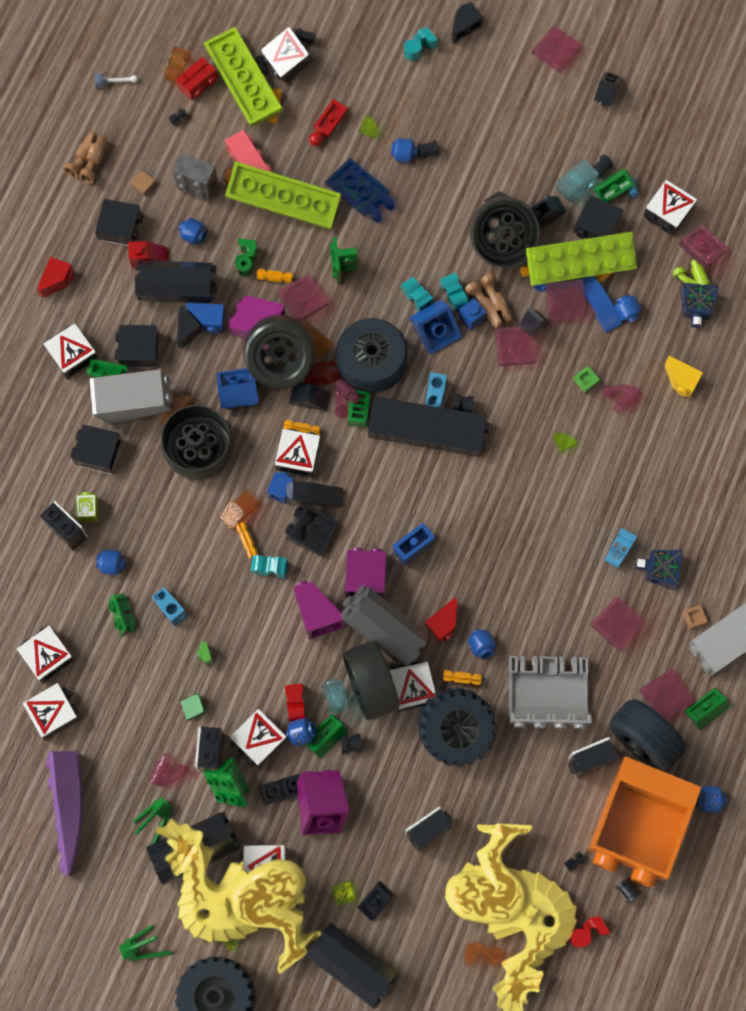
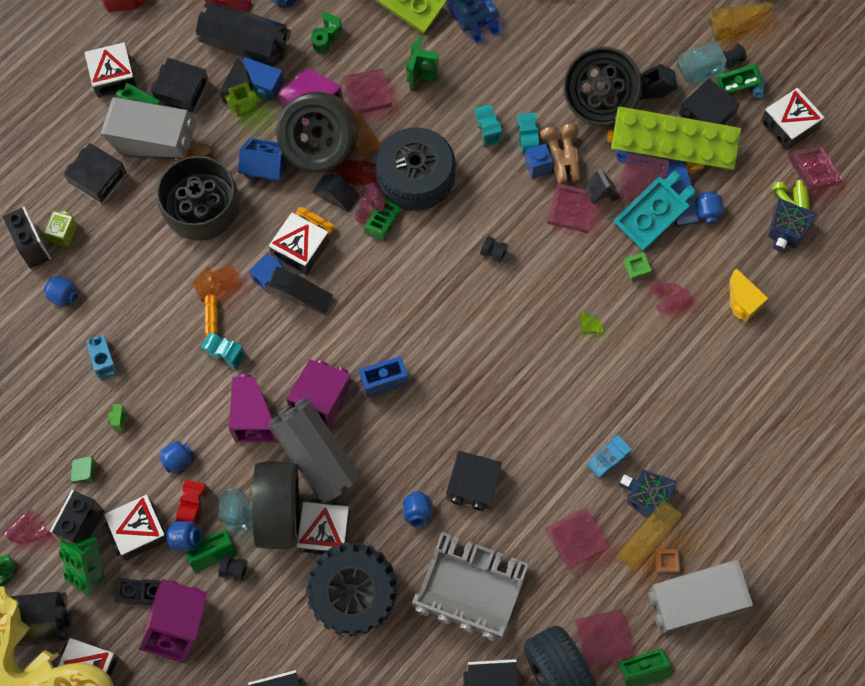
camera: 20 degrees right, 5 degrees down
green hinge [108,593,136,636] -> none
light orange axle [257,269,293,284] -> none
black plate [285,504,339,556] -> none
black brick [368,396,490,457] -> none
blue slope [409,299,462,355] -> none
dark azure leg [425,372,447,408] -> none
red slope [425,598,457,643] -> none
light orange axle [443,670,482,686] -> none
none -> blue head [159,440,194,474]
none -> clear neon green brick [225,82,258,117]
none -> black piece [446,450,502,511]
none -> teal tile [614,170,696,252]
none -> clear yellow slope [617,500,682,572]
none -> clear yellow slope [709,2,773,41]

